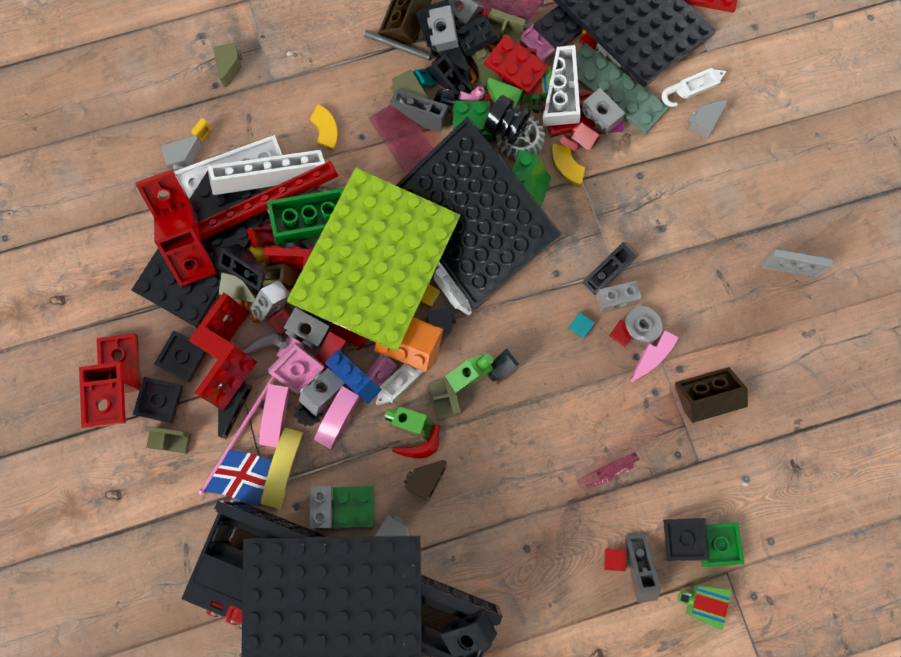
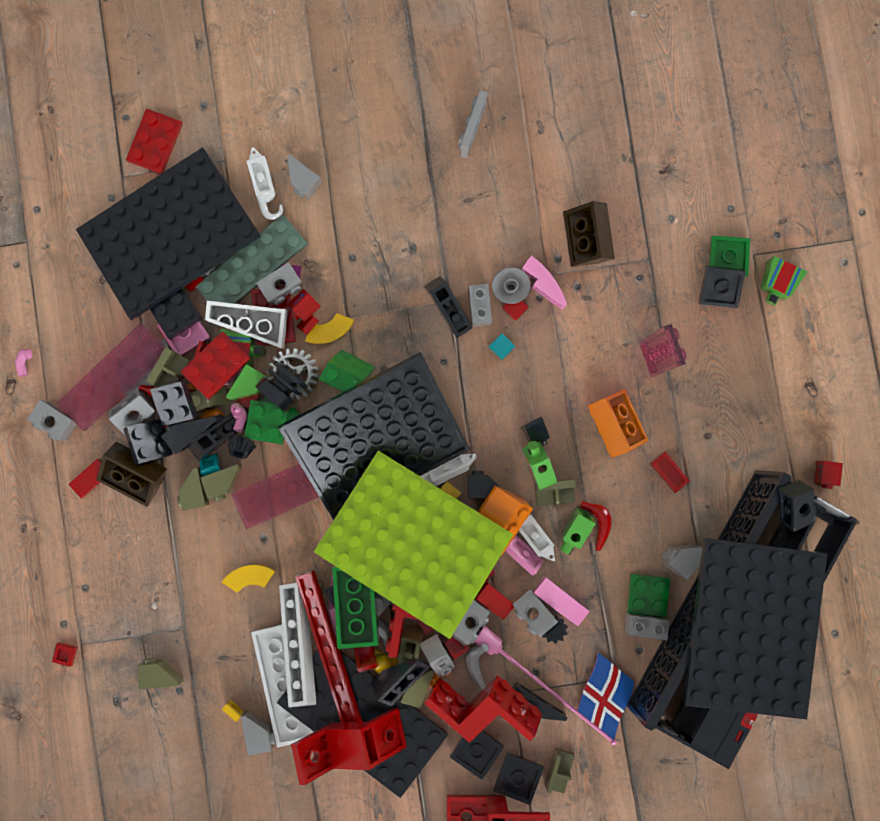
camera: 80 degrees left, 10 degrees up
bright pink slope [259,384,291,448] -> none
light yellow slope [261,427,304,509] -> none
bright pink plate [268,342,325,395] -> none
blue brick [325,349,382,404] -> none
dark grey bar [364,30,432,61] -> none
dark grey slope [390,89,448,133] -> none
dark brown slope [404,460,447,502] -> none
light grey brick [427,5,459,52] -> none
red tile [604,549,626,572] -> none
dark grey slope [625,533,661,603] -> none
none -> olive slope [177,468,210,511]
none -> orange slope [588,389,649,458]
none -> red tile [650,451,690,493]

